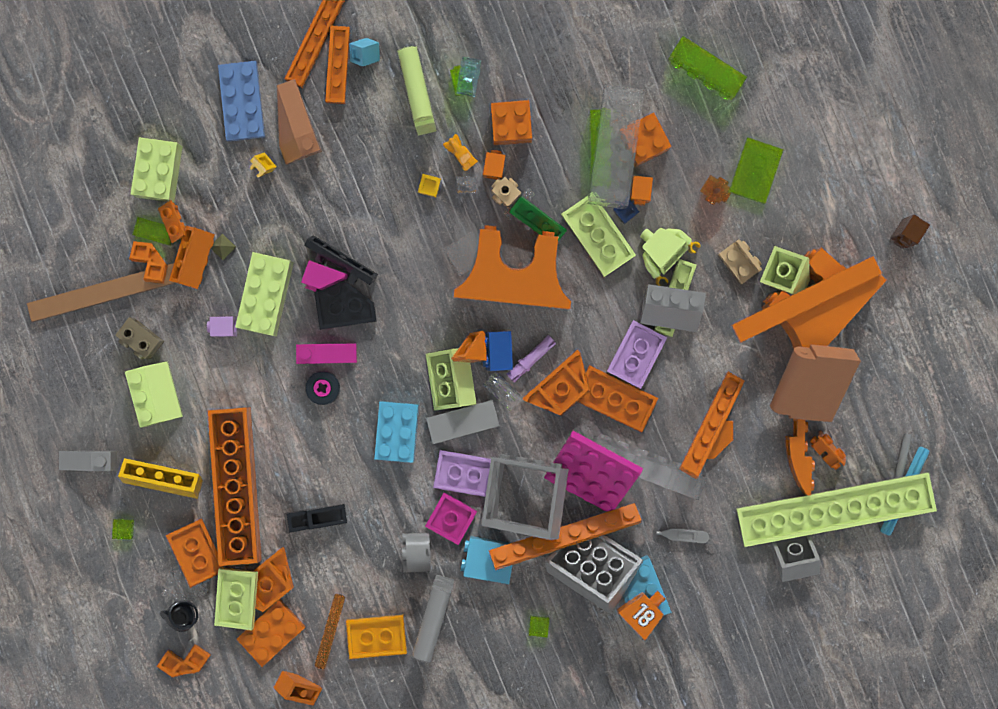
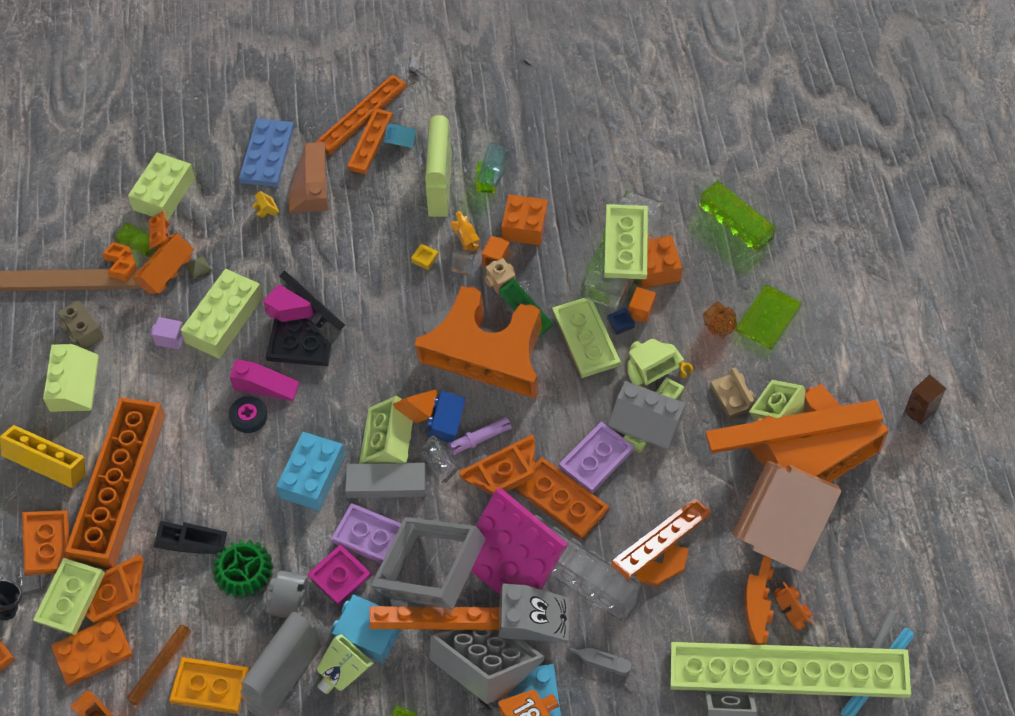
camera: 15 degrees right, 30 degrees down
none -> green gear [212,539,274,599]
none -> yellowish green torso [317,634,374,694]
none -> light grey slope [498,584,569,643]
none -> yellowish green plate [604,204,648,279]

